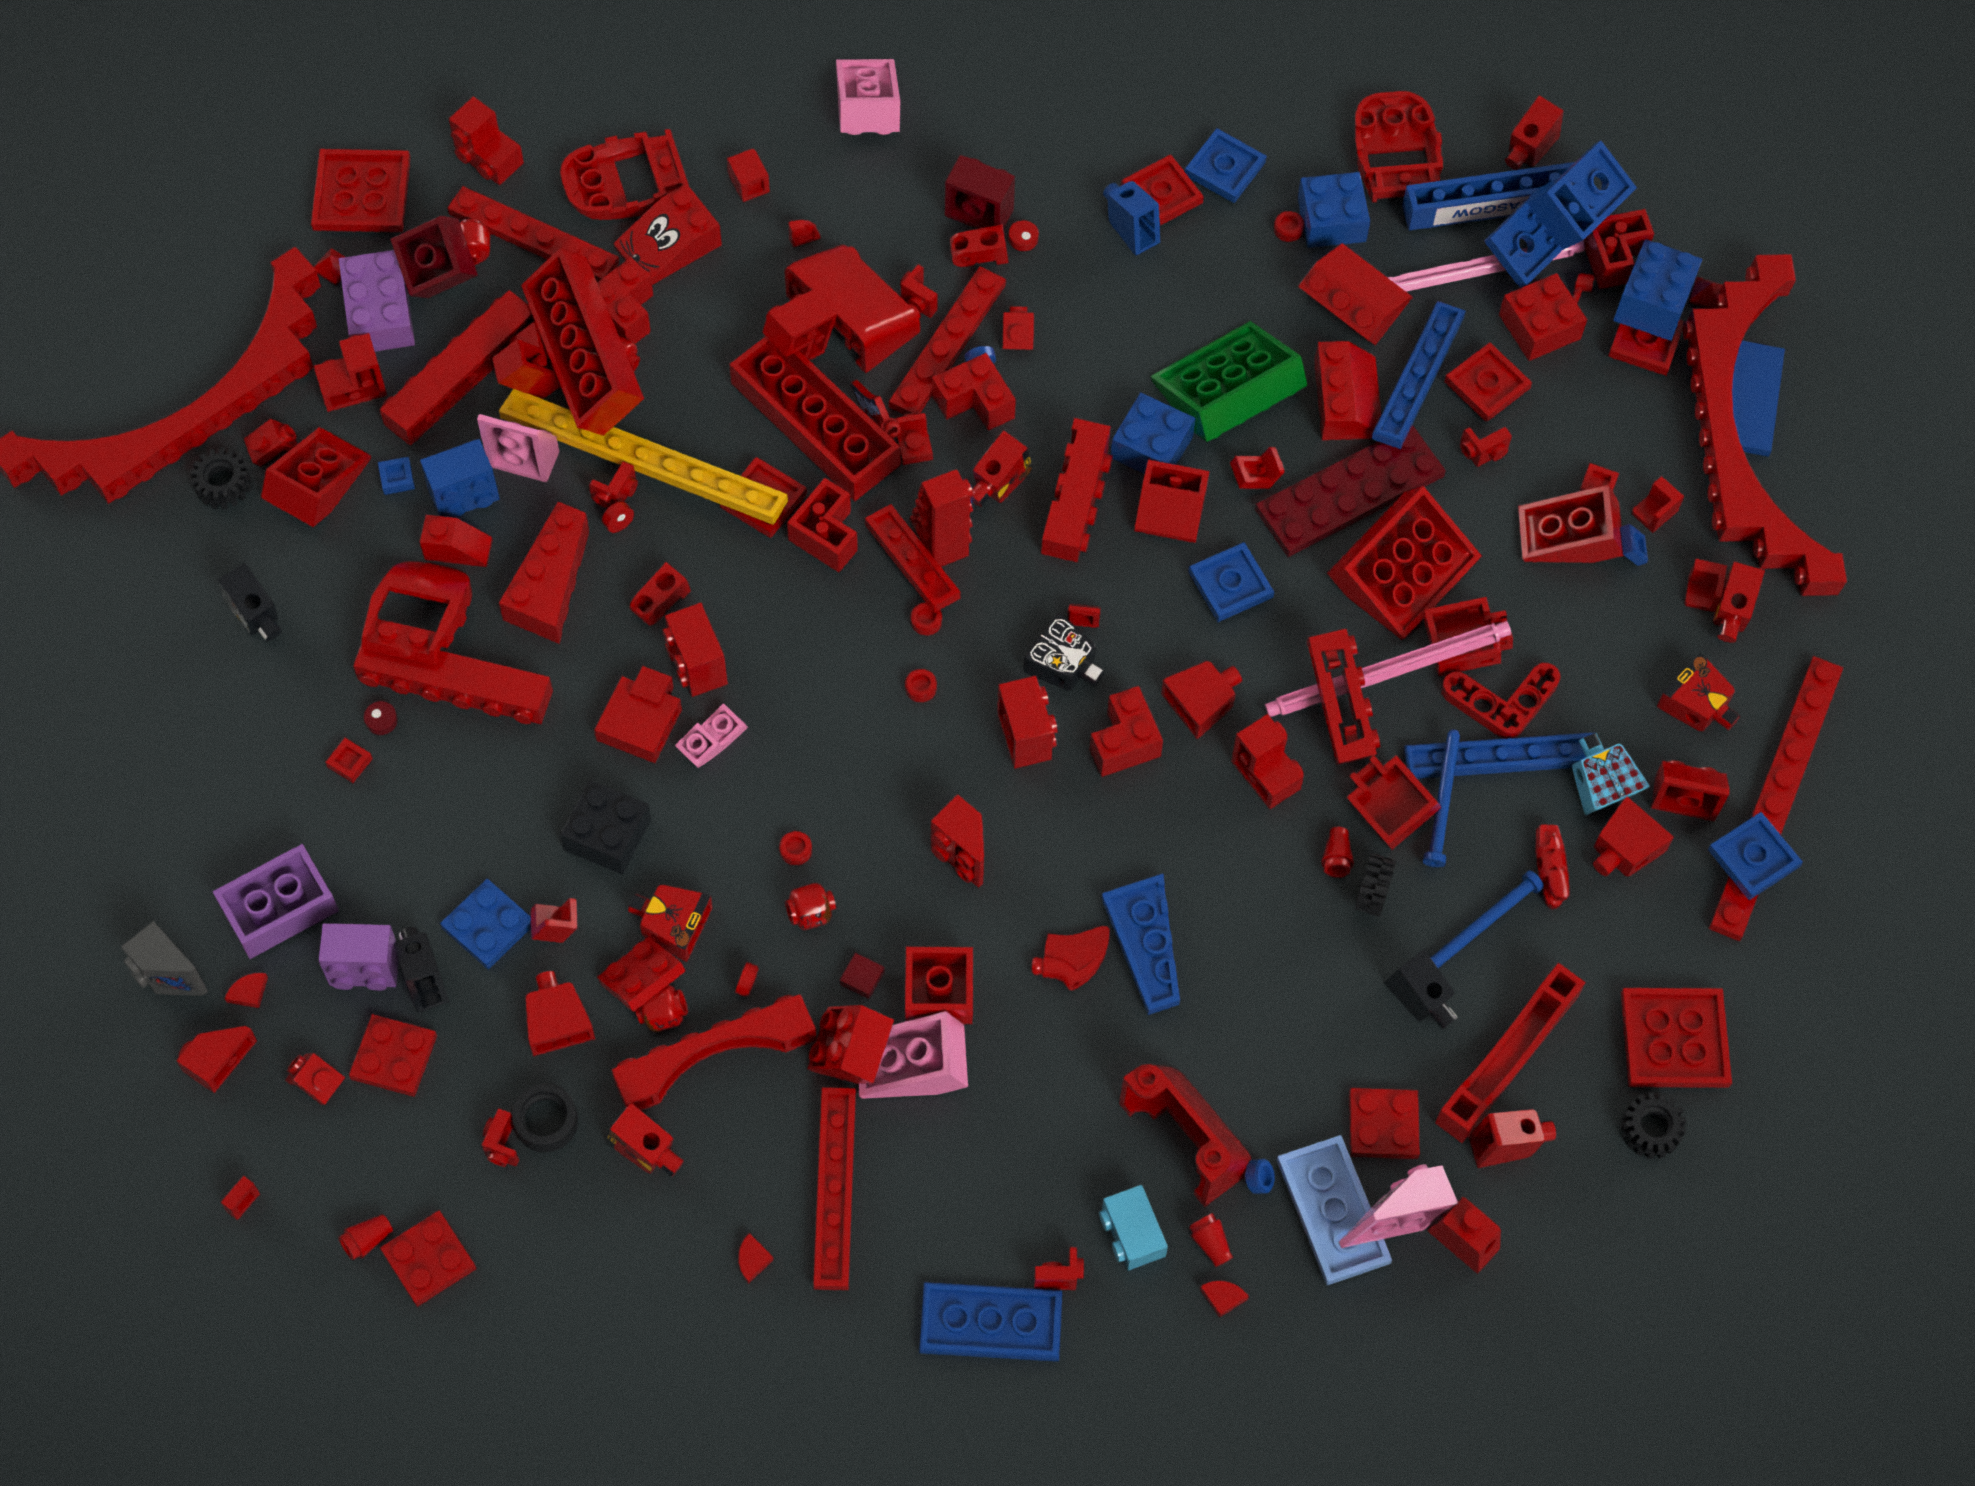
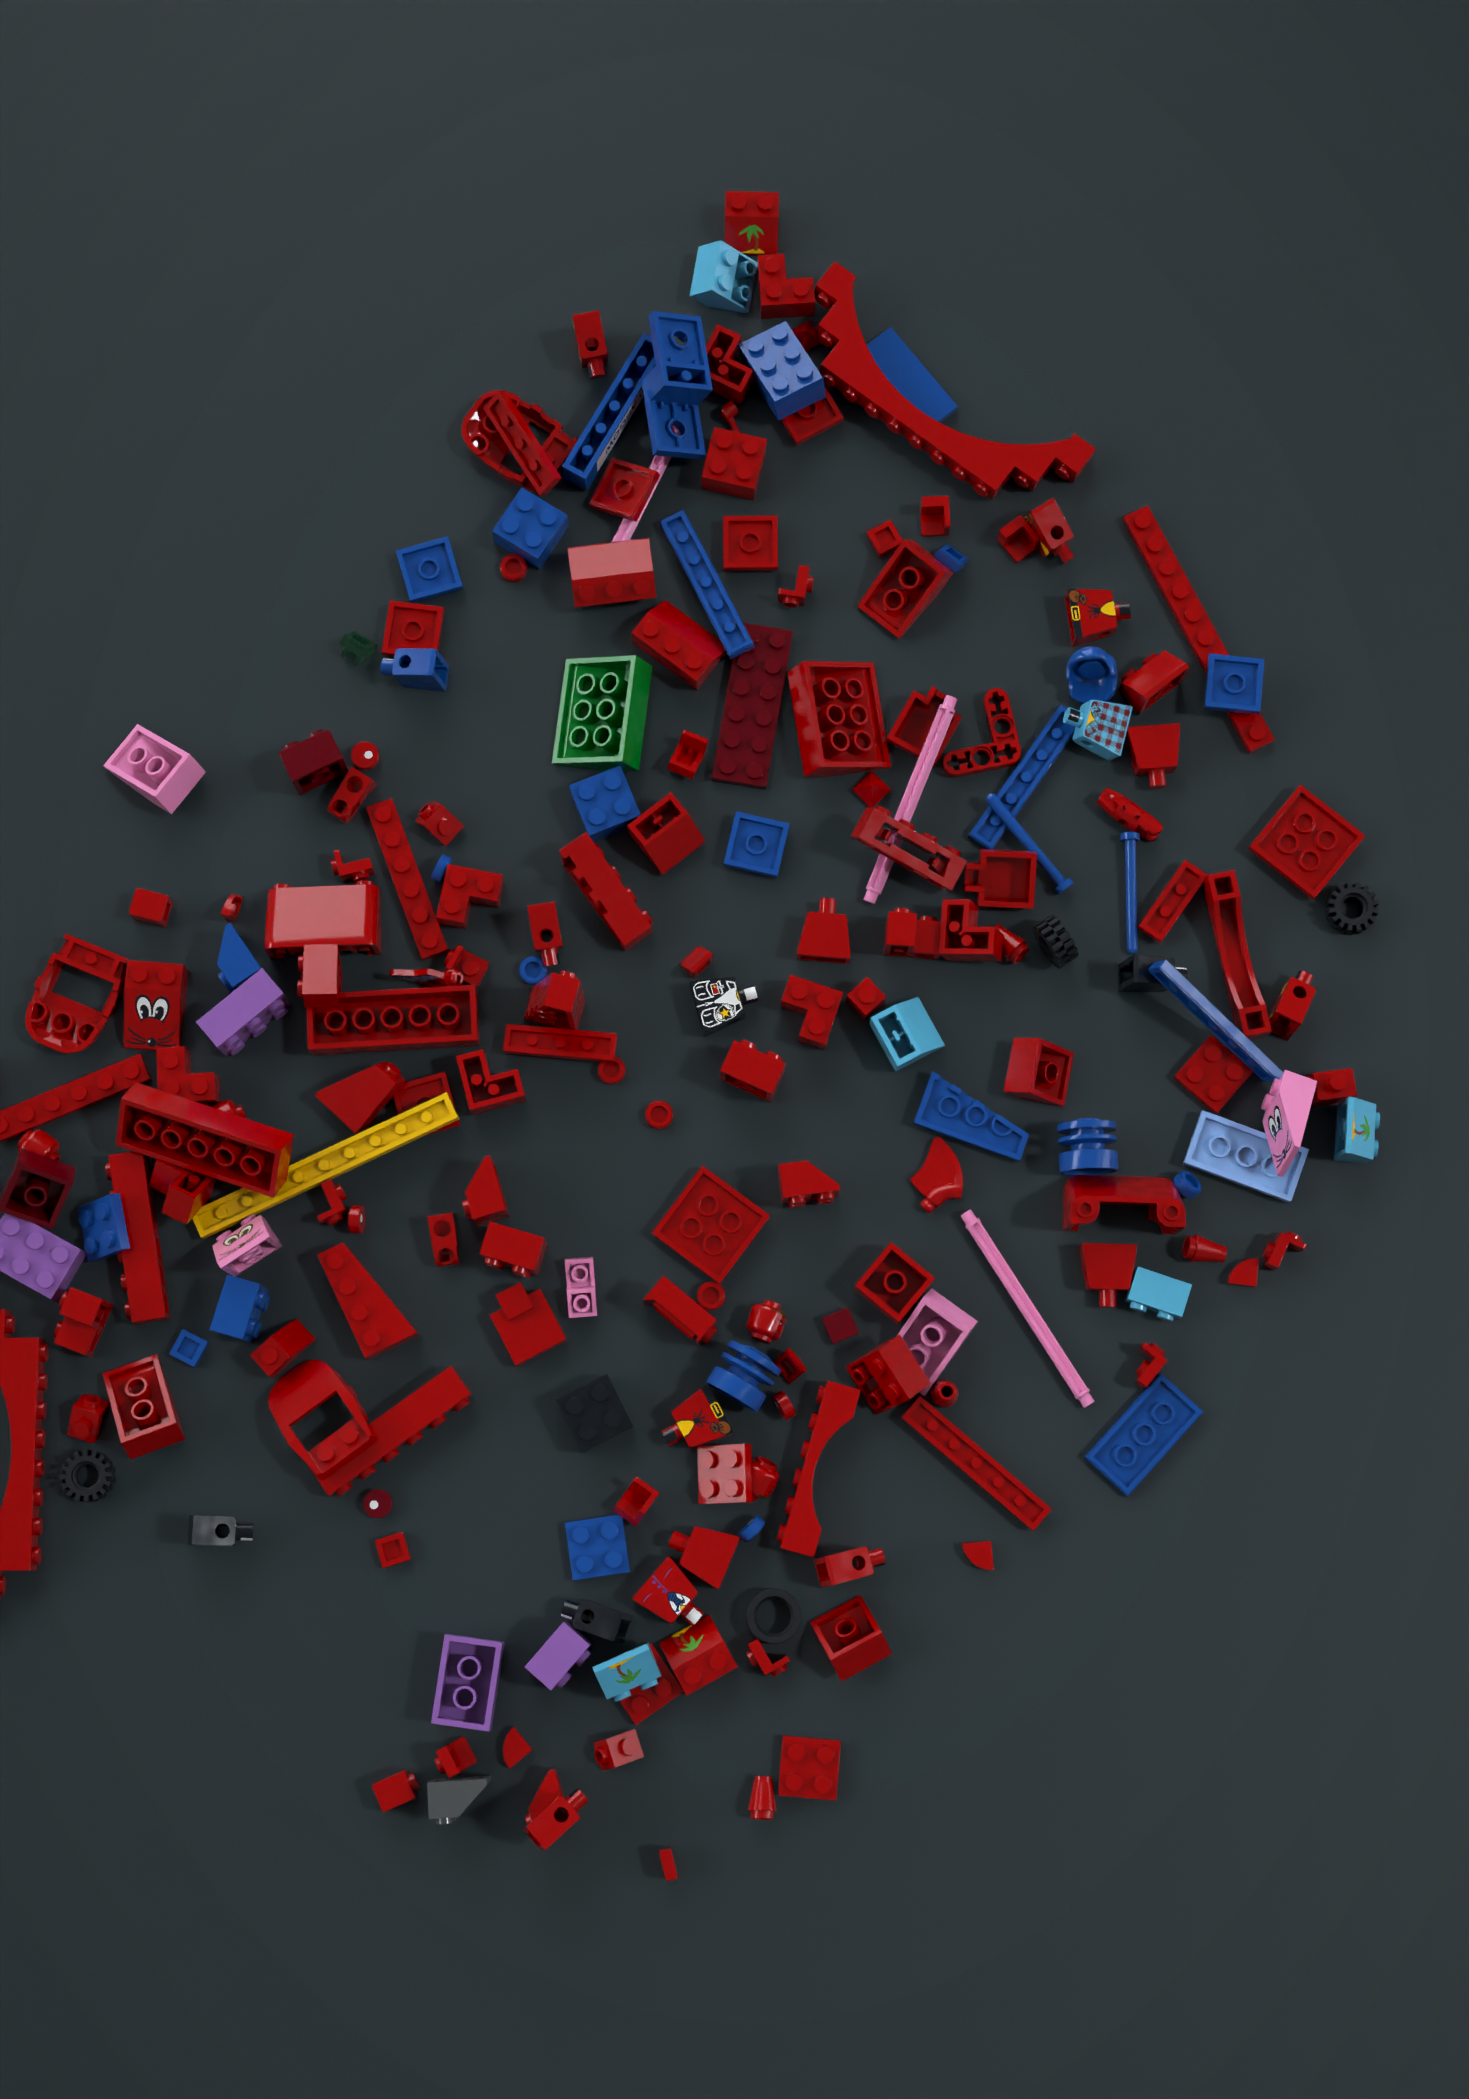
camera: 50 degrees left, 15 degrees up
none -> blue plate [78,1193,130,1263]
none -> medium lavender brick [196,968,291,1057]
none -> blue slope [217,923,261,993]
none -> red slope [315,1061,406,1133]
none -> clear green tile [340,631,378,666]
none -> red brick [372,1769,420,1812]
none -> red bracket [434,1736,477,1778]
none -> red slope [462,1155,510,1226]
none -> red plate [483,390,562,496]
none -> red torso [522,1788,589,1851]
none -> red tile [589,458,660,522]
none -> medium azure slope [592,1643,662,1702]
none -> red torso [632,1556,704,1626]
none -> red window [643,1275,717,1346]
none -> red plate [652,1165,770,1284]
none -> red slope [659,1615,738,1696]
none -> medium azure slope [690,240,757,313]
none -> blue wheel [706,1340,782,1413]
none -> red slope [725,191,779,256]
none -> blue tile [738,1514,765,1542]
none -> red brick [757,254,815,319]
none -> red slope [773,1348,807,1385]
none -> red slope [810,1595,892,1682]
none -> red brick [845,977,886,1021]
none -> red slope [852,771,891,808]
none -> medium azure slope [869,997,945,1072]
none -> red cone [930,1379,959,1408]
none -> red brick [939,899,1004,962]
none -> bright pink piece [961,1209,1095,1408]
none -> red slope [1003,1037,1074,1107]
none -> blue wheel [1057,1118,1119,1176]
none -> blue piece [1066,646,1118,704]
none -> red torso [1080,1243,1137,1308]
none -> red plate [1138,860,1207,943]
none -> blue tile [1148,960,1283,1082]
none -> red bracket [1262,1231,1307,1271]
none -> medium azure slope [1334,1097,1380,1164]

